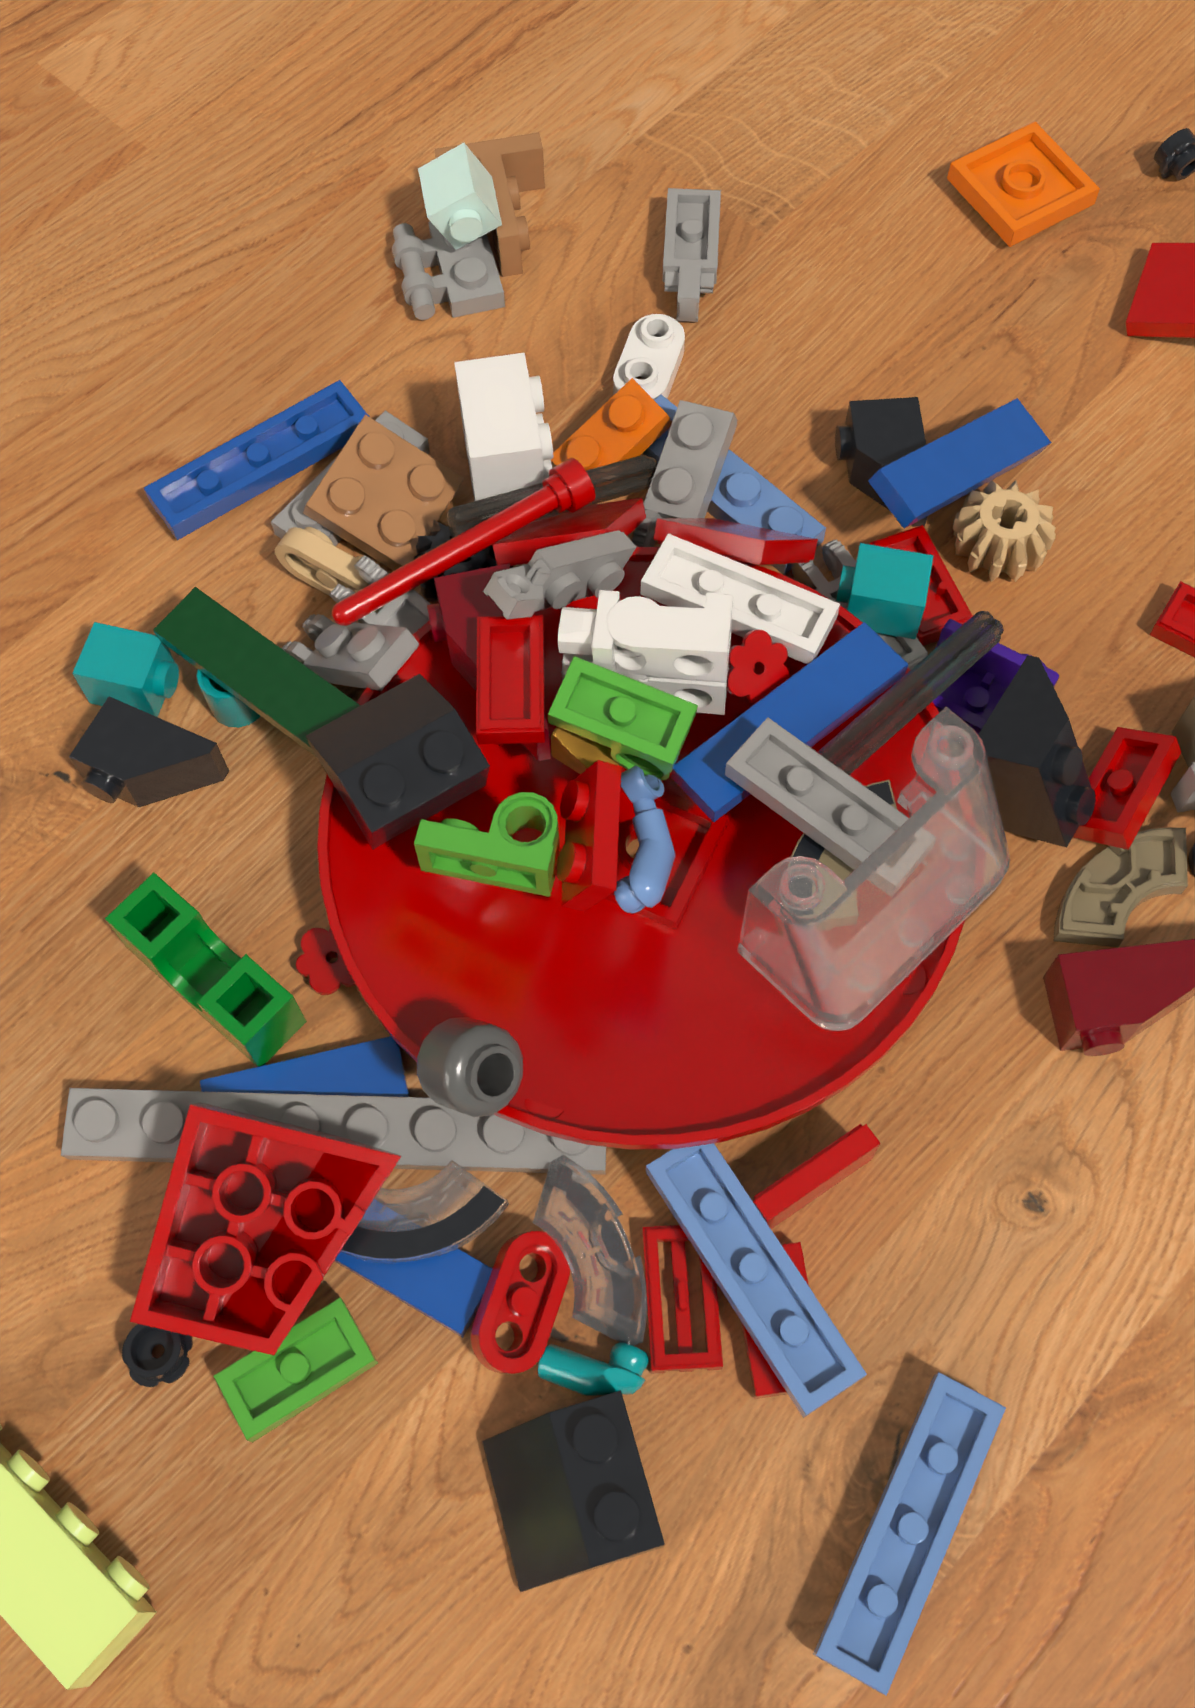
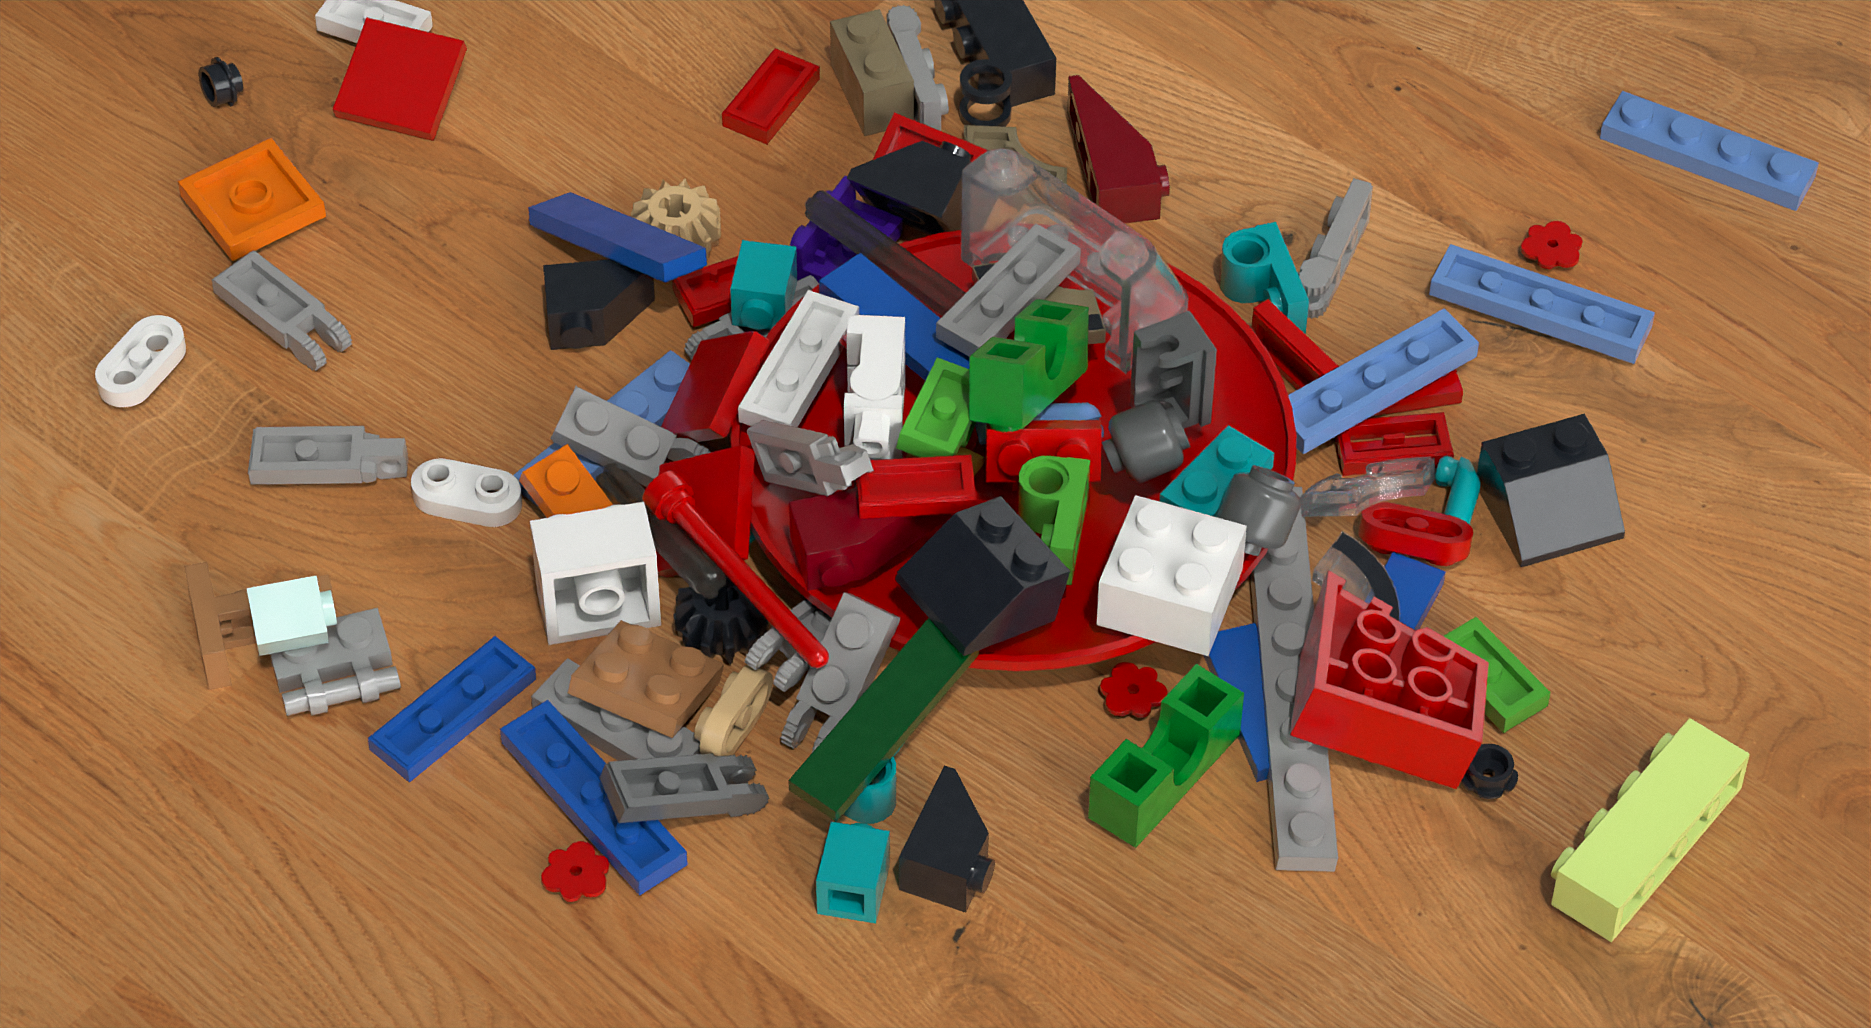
camera: 95 degrees left, 15 degrees down
none -> white plate [95,315,186,407]
none -> light grey hinge [211,250,352,371]
none -> blue tile [368,636,536,783]
none -> red plant [541,841,609,902]
none -> dark grey hinge [599,753,770,823]
none -> green arch [969,299,1089,432]
none -> white brick [1097,495,1247,656]
none -> dark grey head [1101,400,1190,483]
none -> dark grey hinge [1130,311,1217,429]
none -> teal plate [1159,425,1274,517]
none -> teal plate [1219,222,1309,334]
none -> light grey hinge [1298,178,1373,319]
none -> red plant [1521,221,1583,269]

